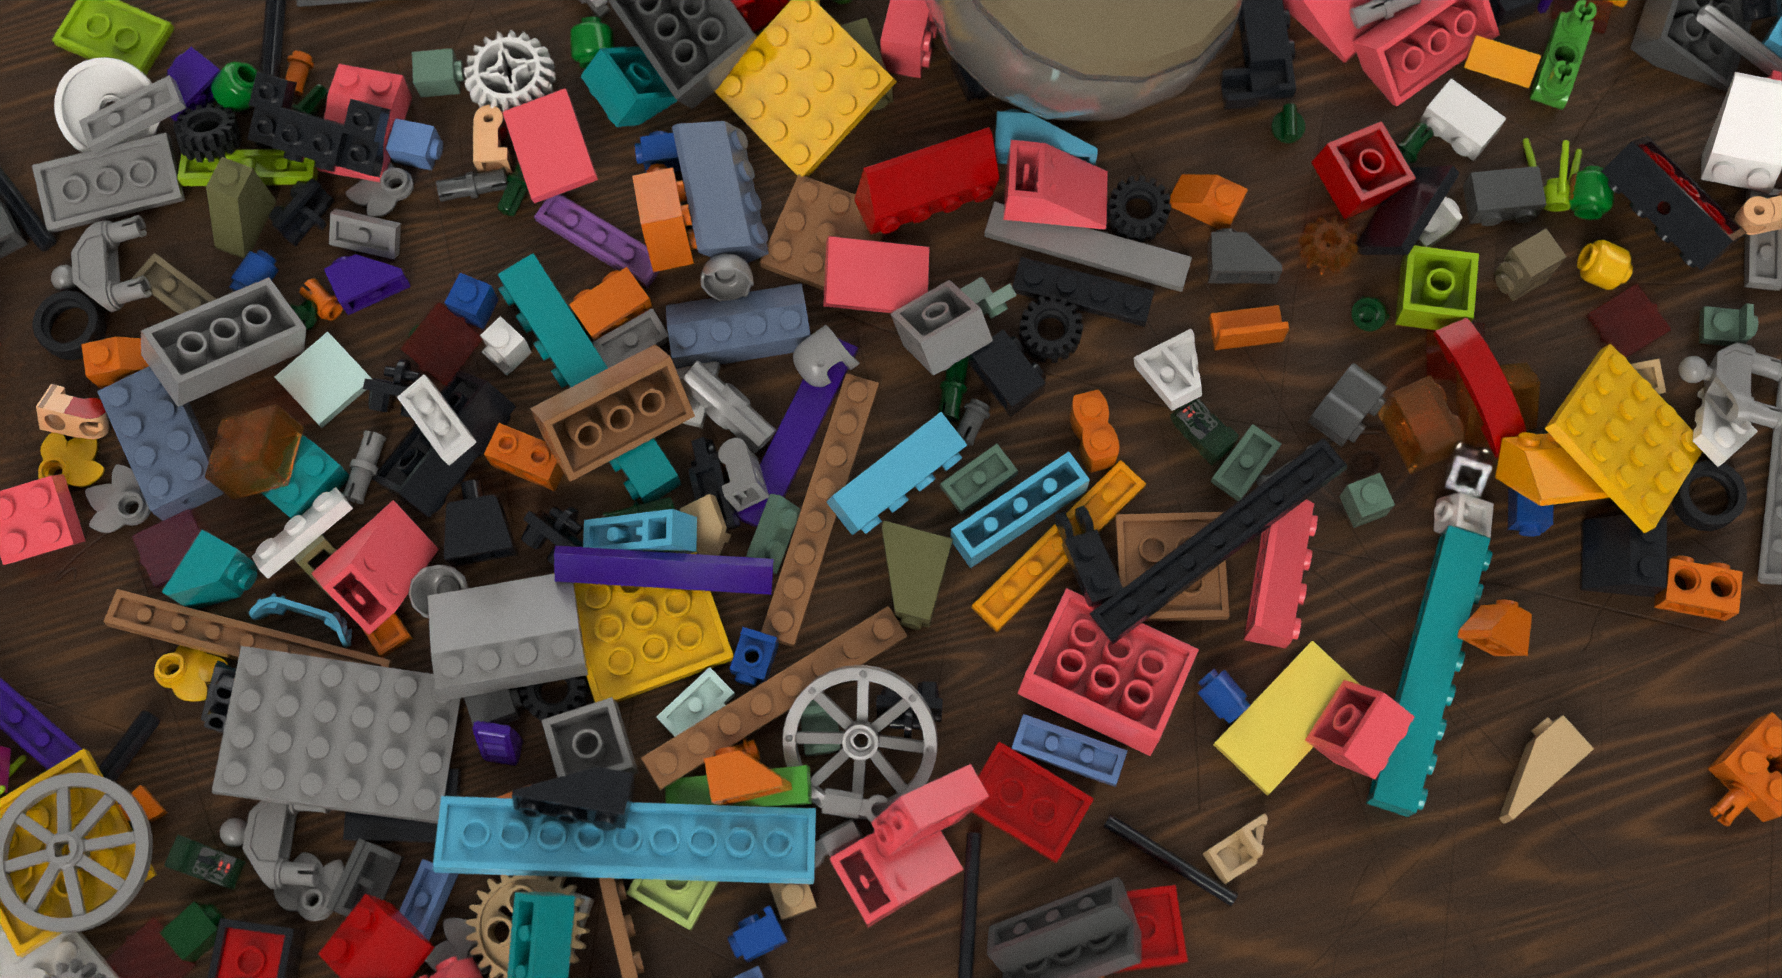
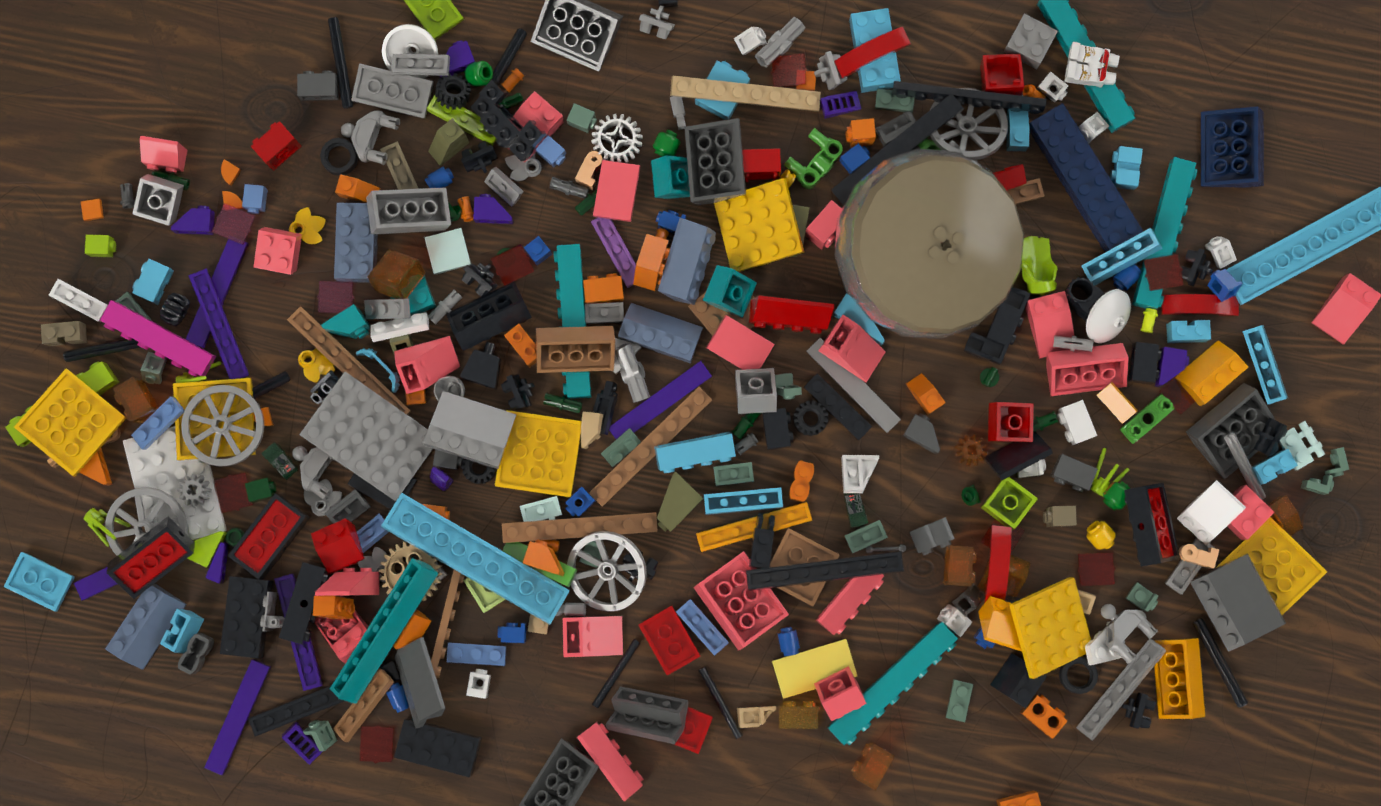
camera: 30 degrees right, 10 degrees up
light nougat leg [36,384,110,440] -> none
light grey plate [85,464,151,533] -> none
white plate [397,374,477,465] -> none
white brick [480,316,532,376] -> none
black slope [512,767,635,830] -> none
light grey brick [541,697,638,777] -> none
dark purple tile [554,546,774,595] -> none
medium azure slope [583,509,697,553] -> none
light grey hair [700,253,754,301] -> none
light grey leg [718,438,769,512] -> none
light grey helmet [793,325,860,387] -> none
light grey bar [822,788,888,822] -> none
coral window [871,764,989,855] -> none
black tyre [1107,175,1171,243] -> none
orange panel [1209,305,1289,350] -> none
sand green brick [1339,473,1395,528] -> none
orange slope [1458,599,1532,656] -> none
tan slope [1499,715,1594,824] -> none
none -> light grey plate [364,298,411,319]
none -> teal slope [703,265,757,318]
none -> clear yellow bracket [779,701,820,729]
none -> clear orange brick [851,741,895,791]
none -> sand green plate [945,679,973,722]

